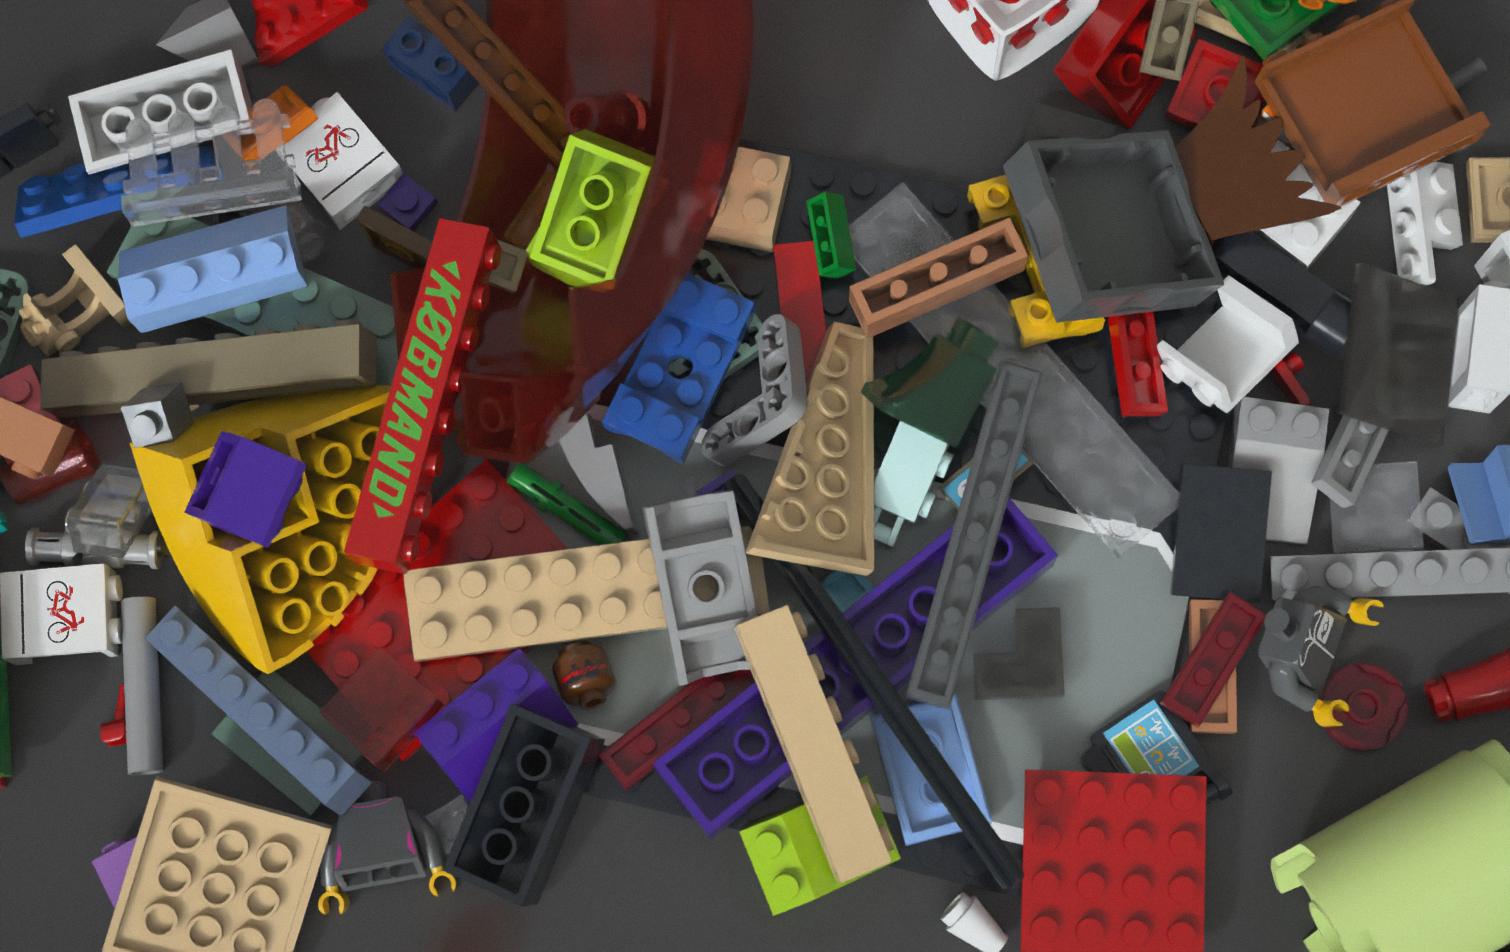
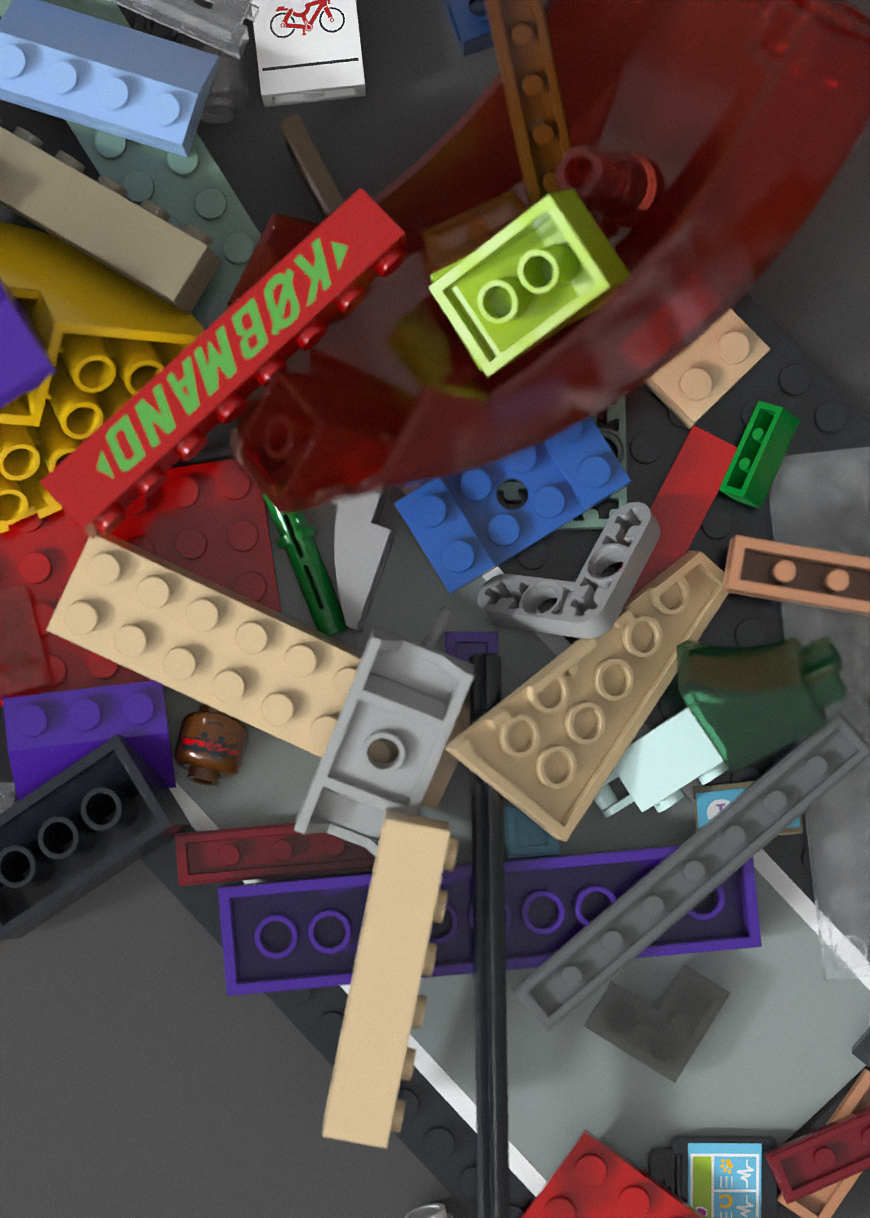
camera: 30 degrees right, 10 degrees up
dark purple plate [377,173,438,231] -> none
dark tan plate [488,240,528,293] -> none
lime slope [739,775,901,916] -> none
light blue tile [871,693,993,846] -> none

